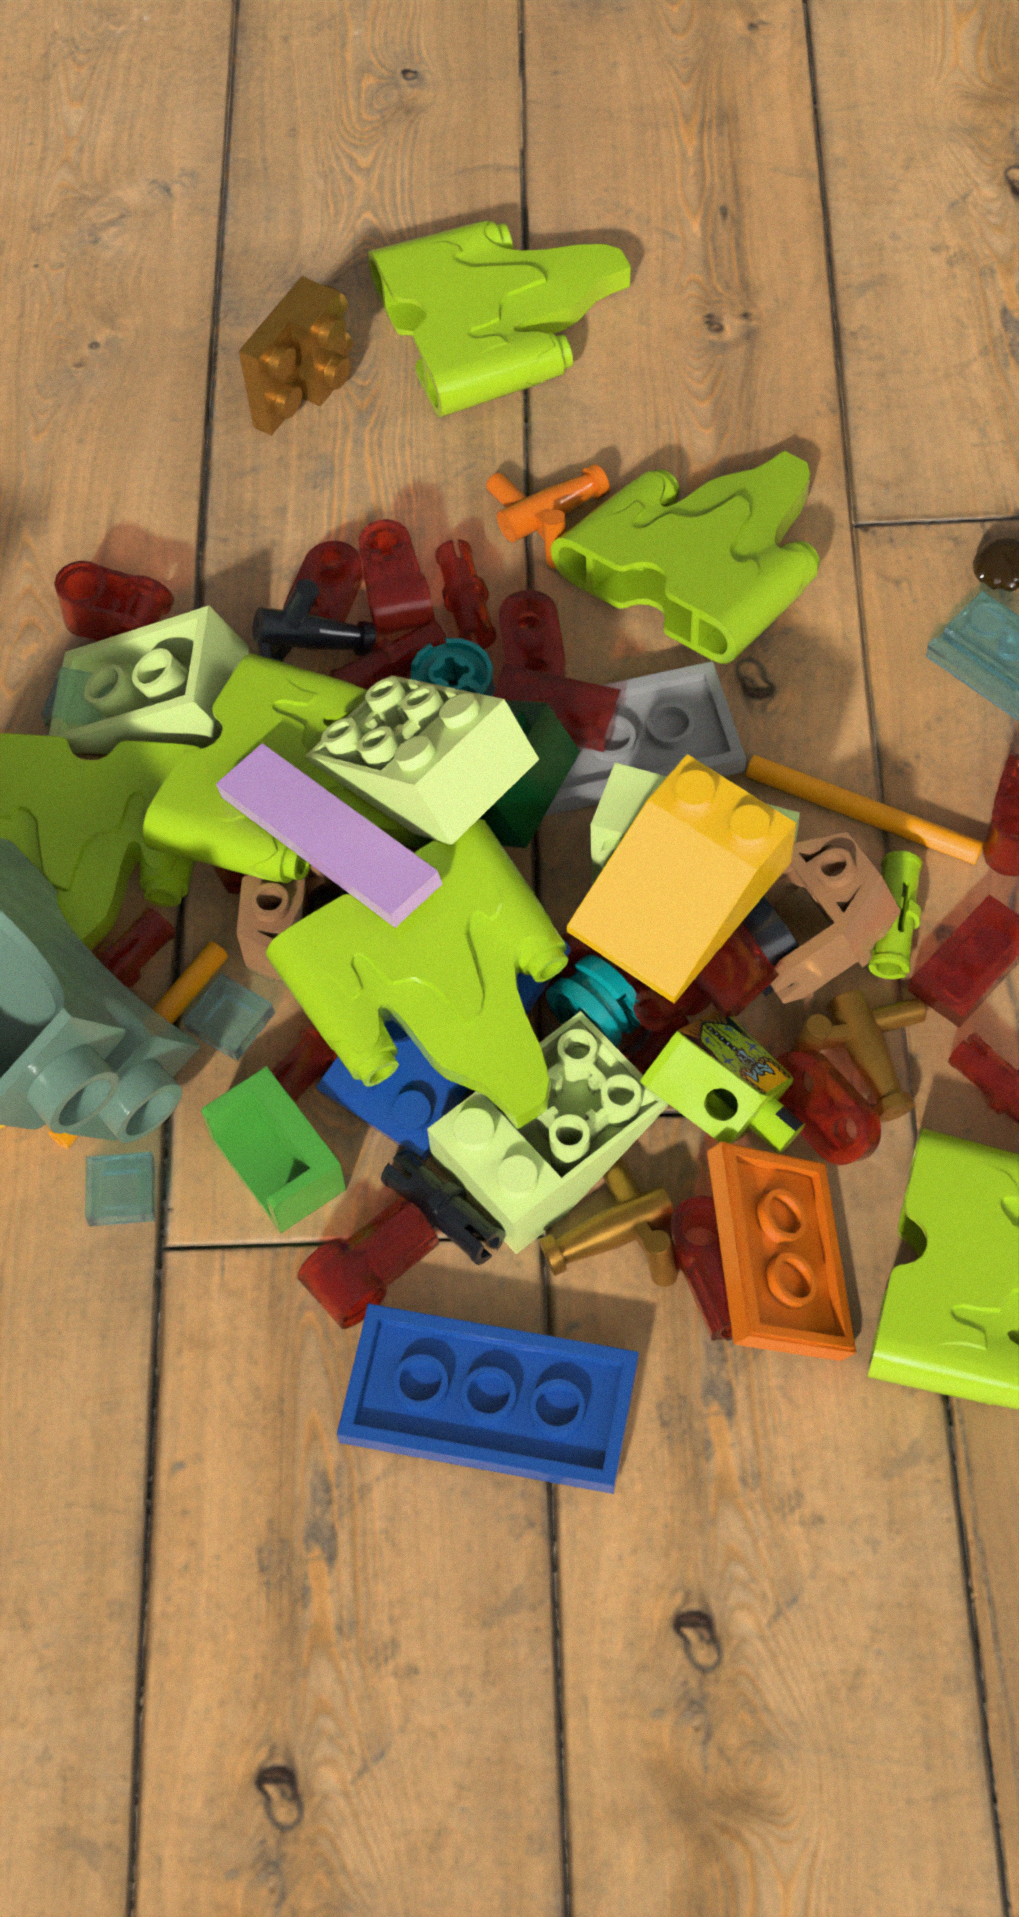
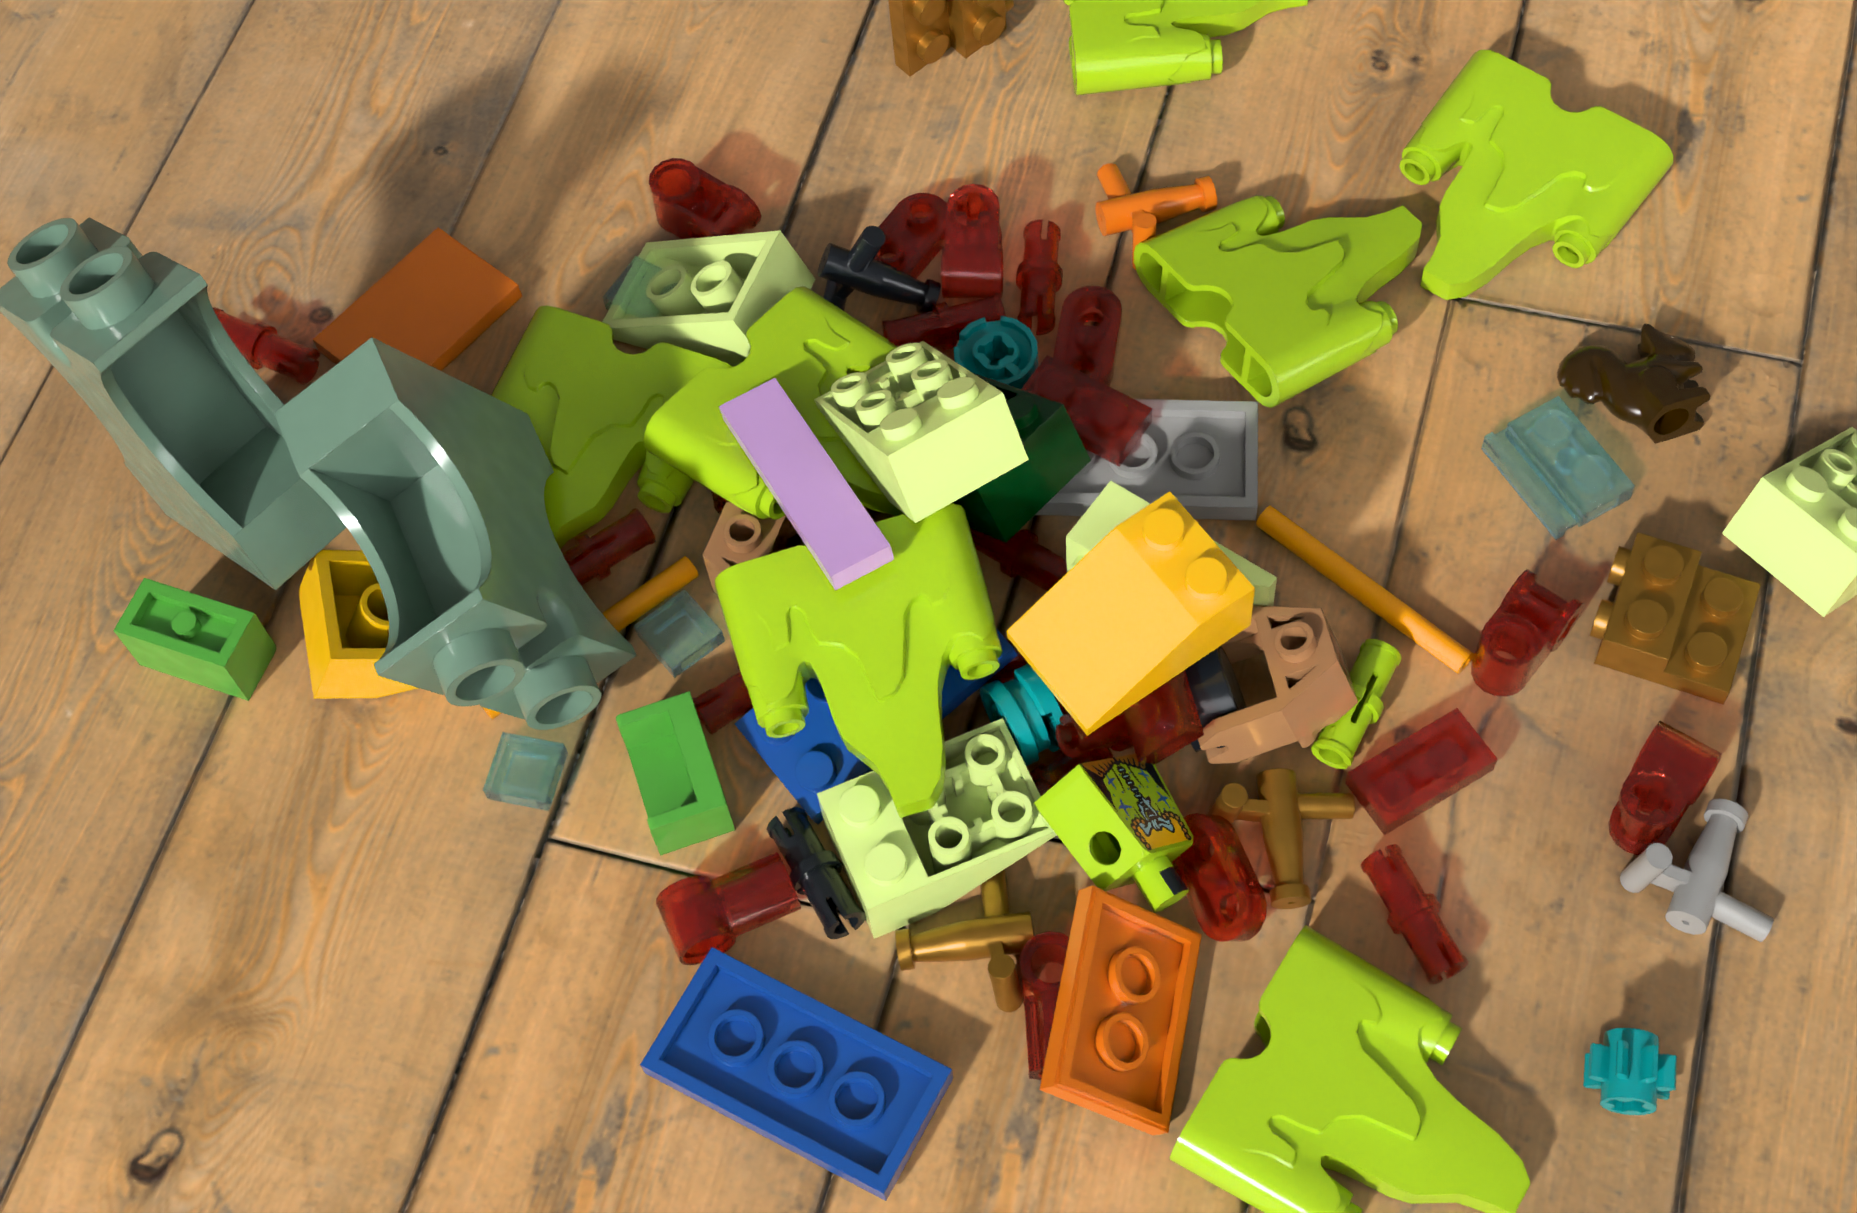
camera: 20 degrees right, 0 degrees up
none -> clear red pin [970,528,1067,592]
none -> lime rock [1399,50,1674,300]

